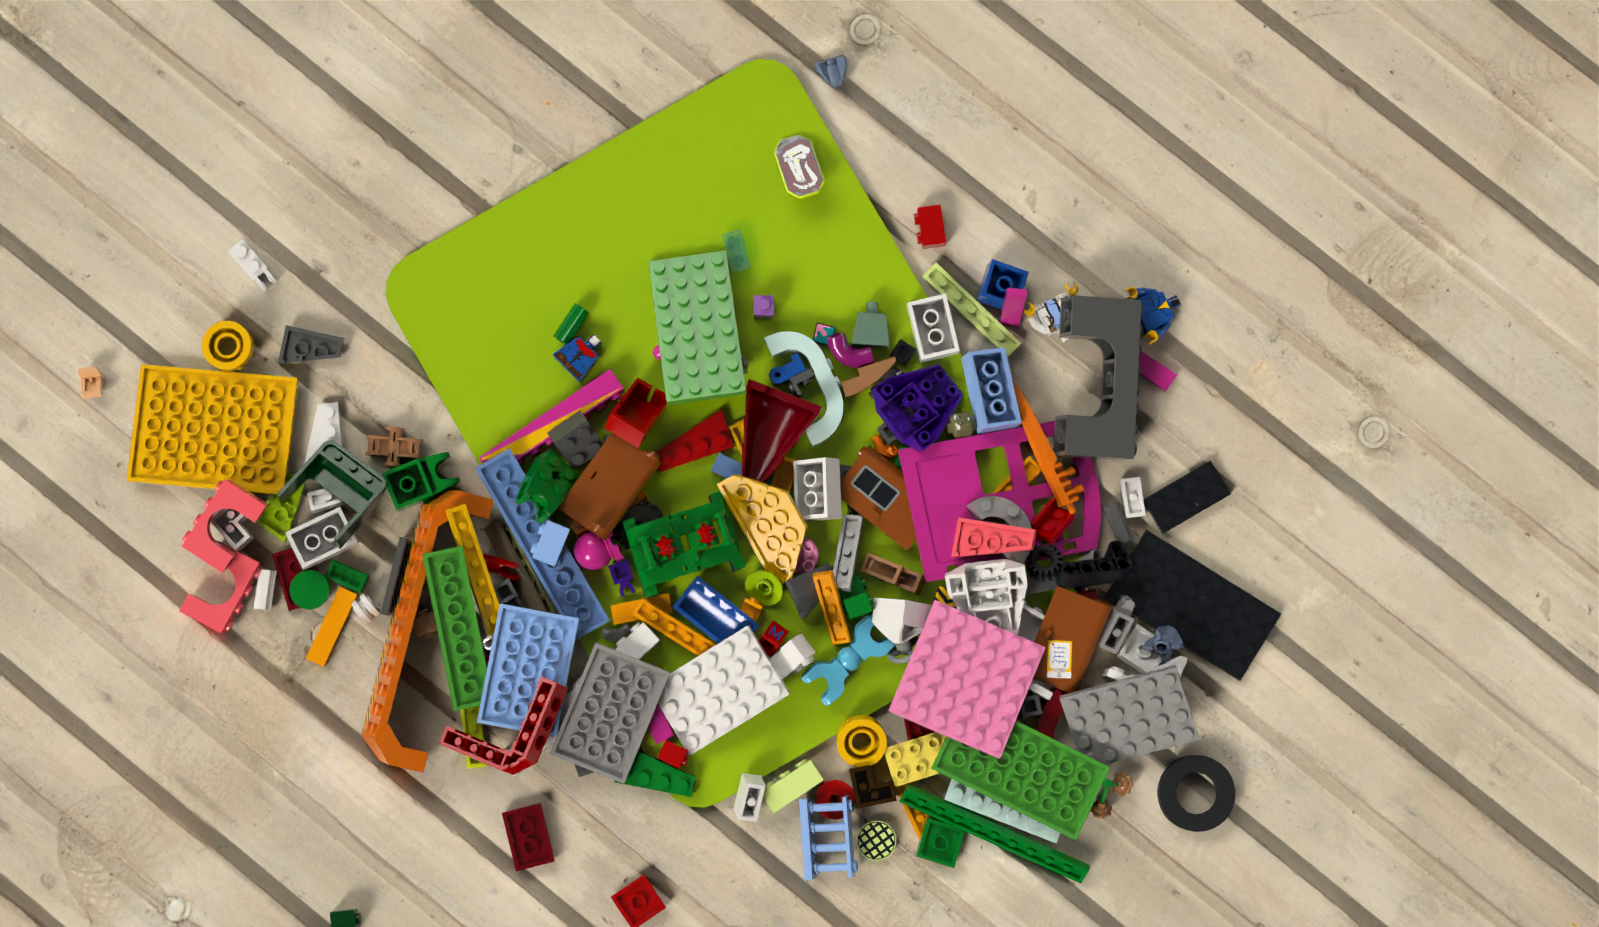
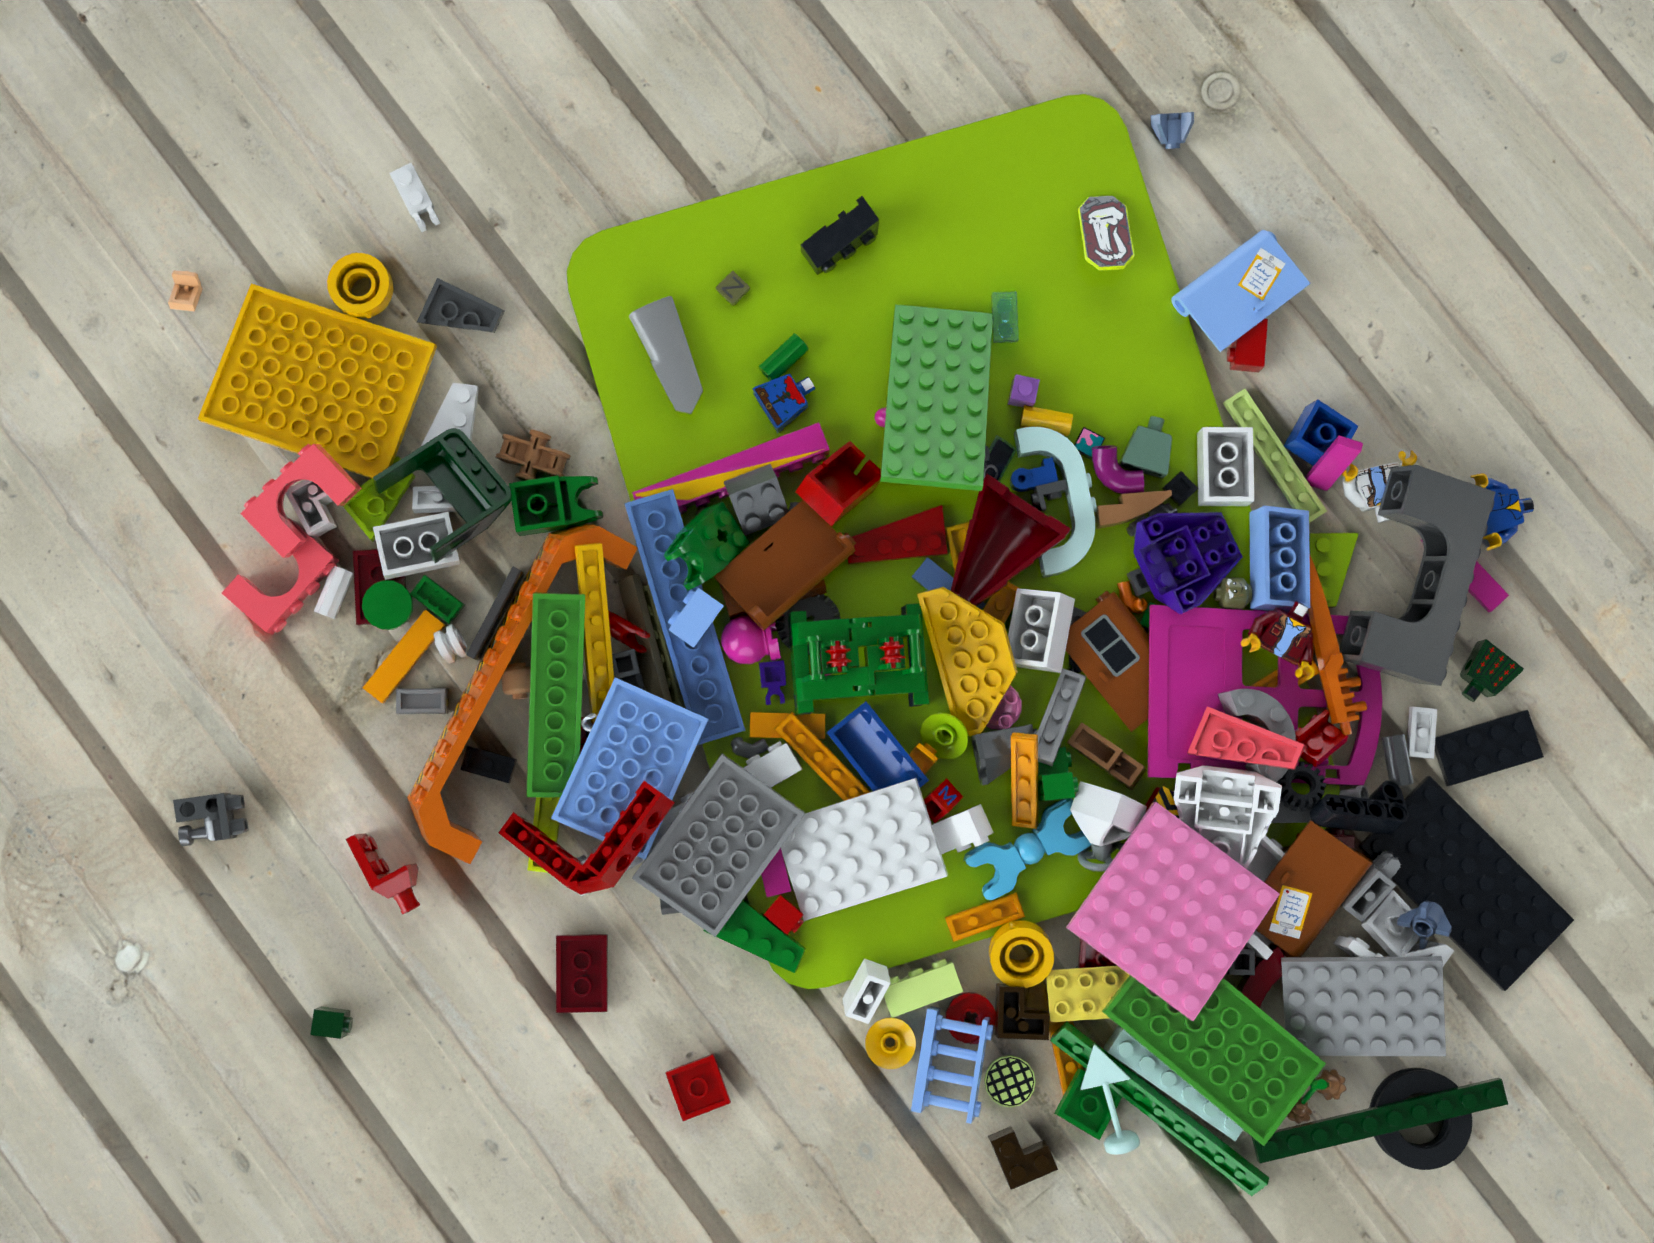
camera: 10 degrees right, 0 degrees up
none -> dark grey hips [173,793,249,847]
none -> red plate [346,833,420,915]
none -> light grey tile [396,688,448,714]
none -> black plate [460,746,517,783]
none -> light grey panel [629,296,703,414]
none -> olive tile [715,271,750,306]
none -> black wedge [801,196,879,275]
none -> yellow dish [865,1017,916,1069]
none -> light orange tile [945,892,1025,942]
none -> black slope [983,435,1017,482]
none -> dark brown brick [988,1126,1058,1190]
none -> yellow axle [1020,405,1073,436]
none -> light aqua piece [1080,1043,1140,1155]
none -> light blue door [1171,230,1311,352]
none -> torso [1241,601,1315,681]
none -> dark green plate [1252,1078,1508,1164]
none -> lime wing [1309,533,1359,608]
none -> dark green torso [1460,639,1524,702]

